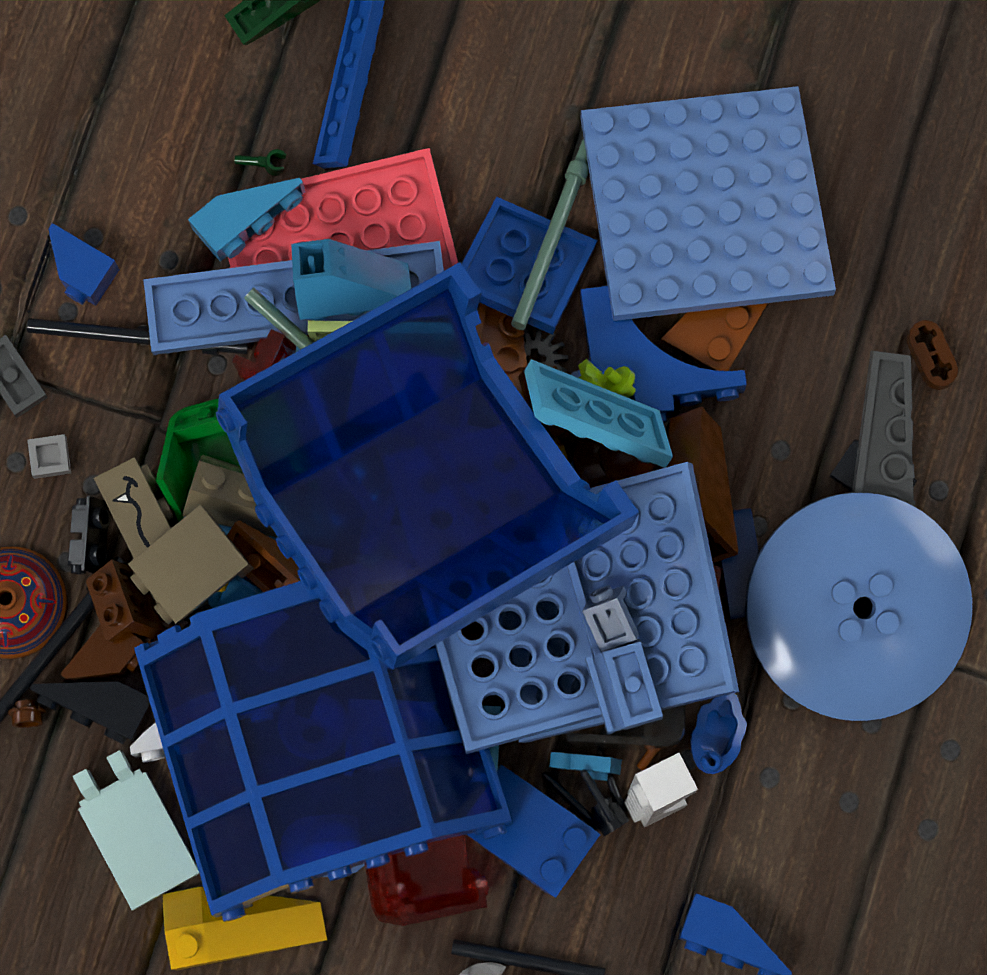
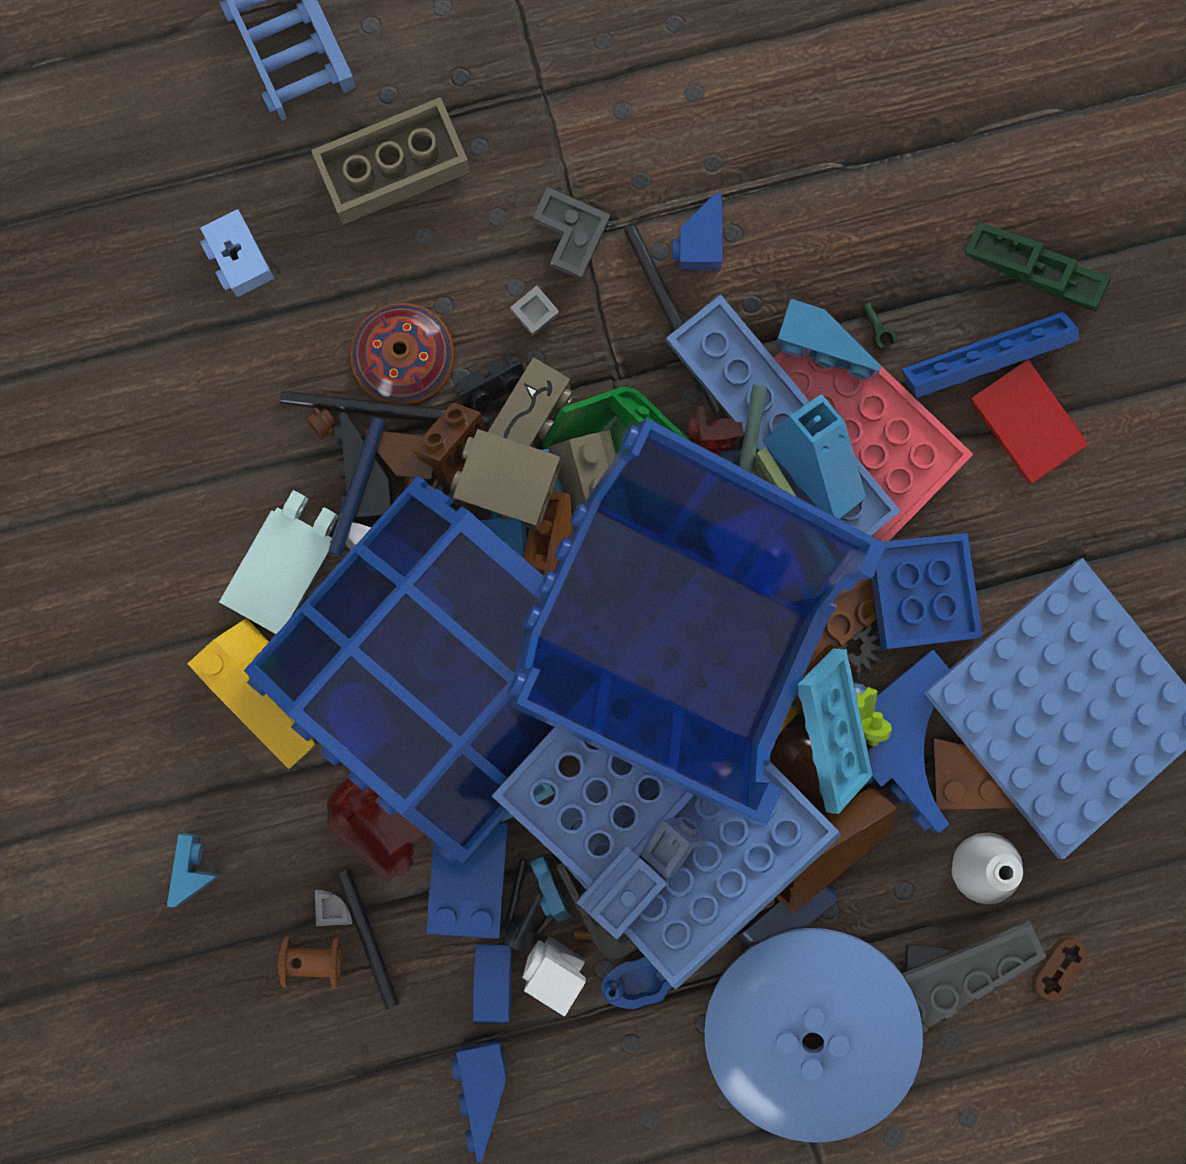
camera: 50 degrees right, 5 degrees up
sand green bar [511,139,589,330] -> none
none -> dark blue bar [328,417,386,556]
none -> blue slope [473,945,514,1024]
none -> white cone [952,833,1023,904]
none -> red tile [969,360,1089,485]

